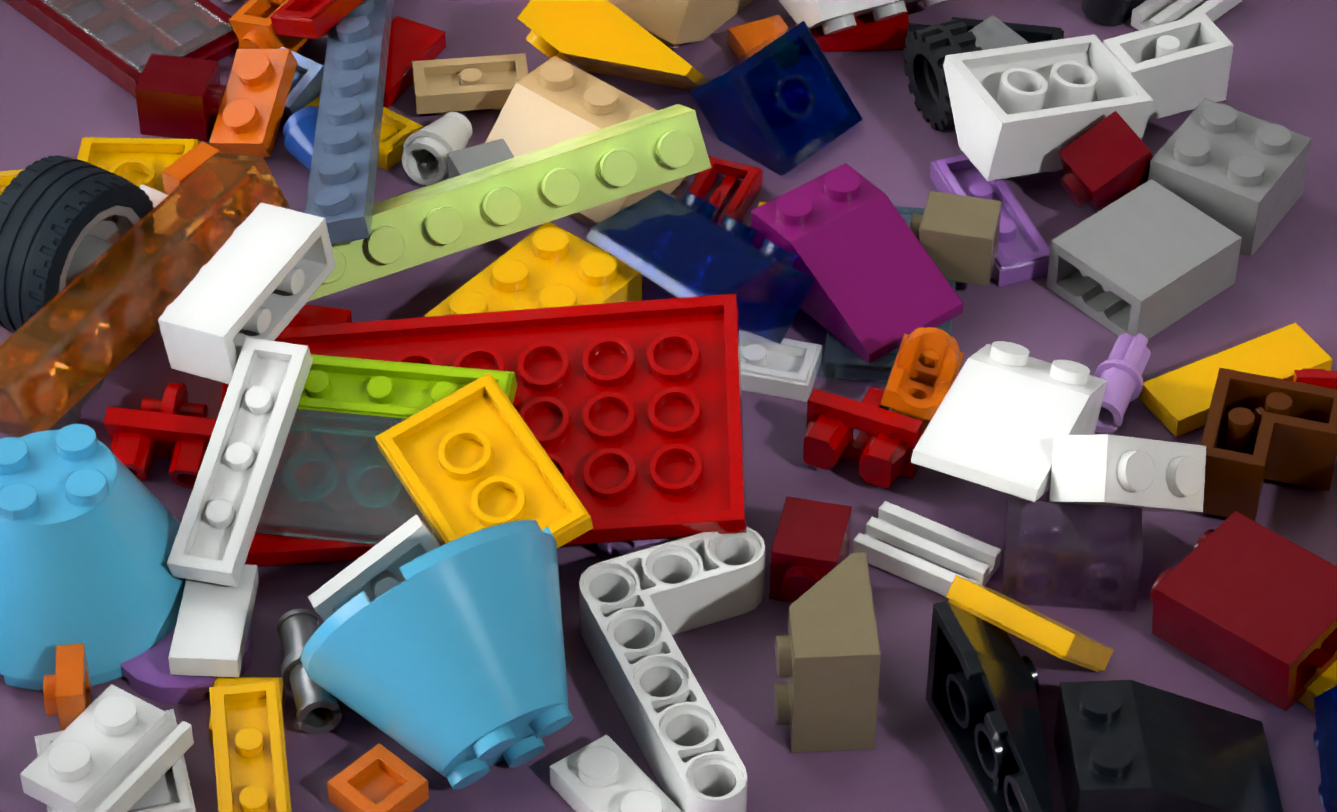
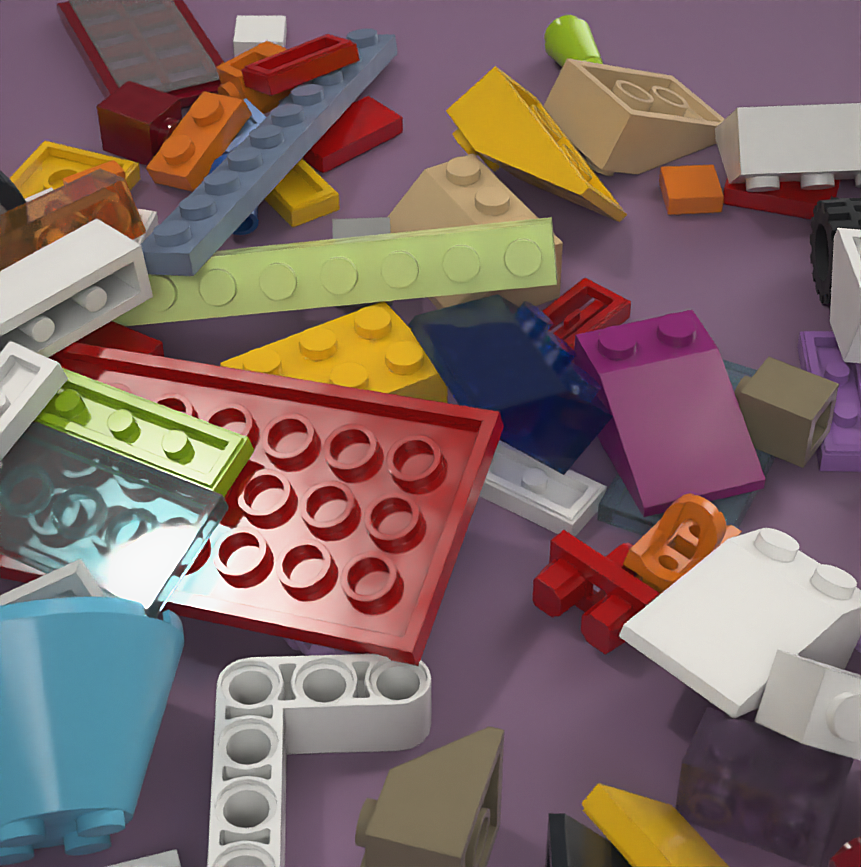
camera: 20 degrees right, 0 degrees up
yellow tile [375,372,593,549] -> none
white cone [402,112,472,185] -> none
tan plate [412,53,529,114] -> none
clear blue slope [690,21,863,176] -> none
dark red brick [769,496,852,602] -> none
white tile [852,501,1002,597] -> none

